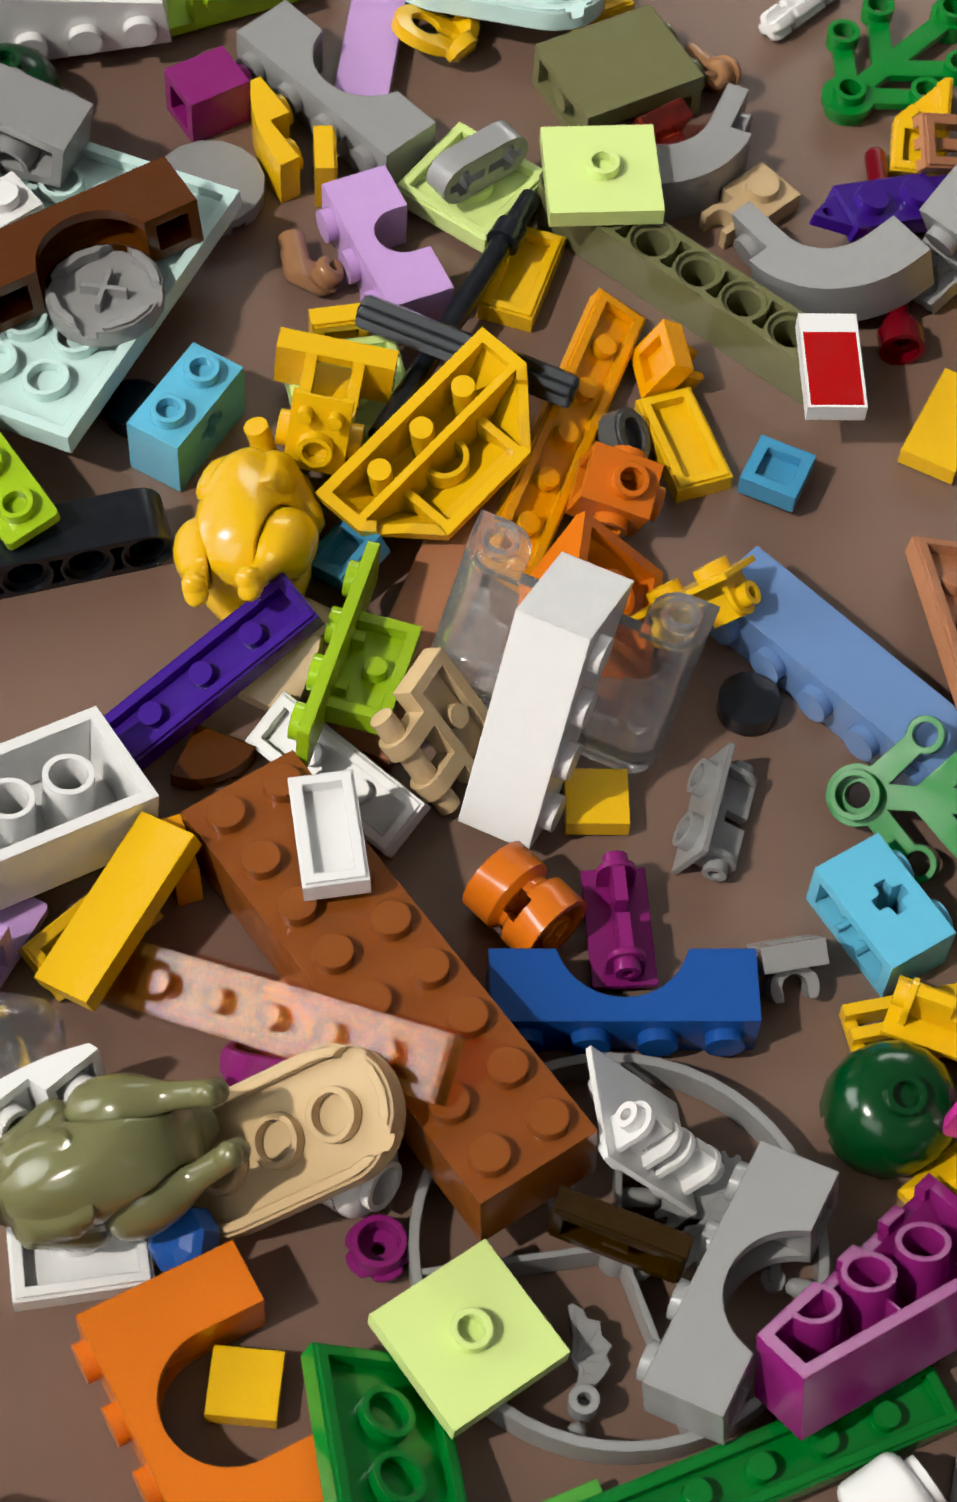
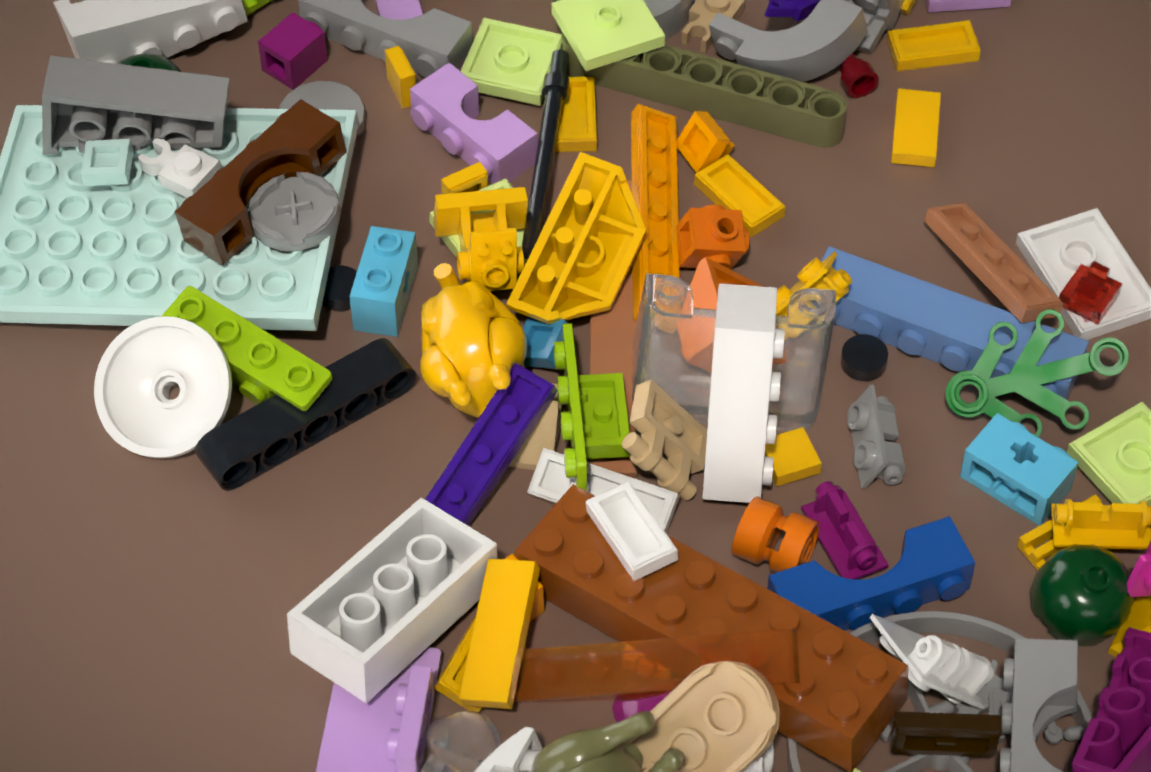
camera: 15 degrees left, 5 degrees down
reddish brown tile [170,725,256,790] -> none
yellow slope [250,76,304,204] -> none
medium nougat arm [277,229,344,297] -> none
black axle [355,294,580,408] -> none
light grey beam [426,120,528,204] -> none
dark grey tile [594,407,651,458] -> none
dark azure plate [737,434,817,513] -> none
light grey tile [746,934,829,1004] -> none
tile [795,313,868,420] -> none

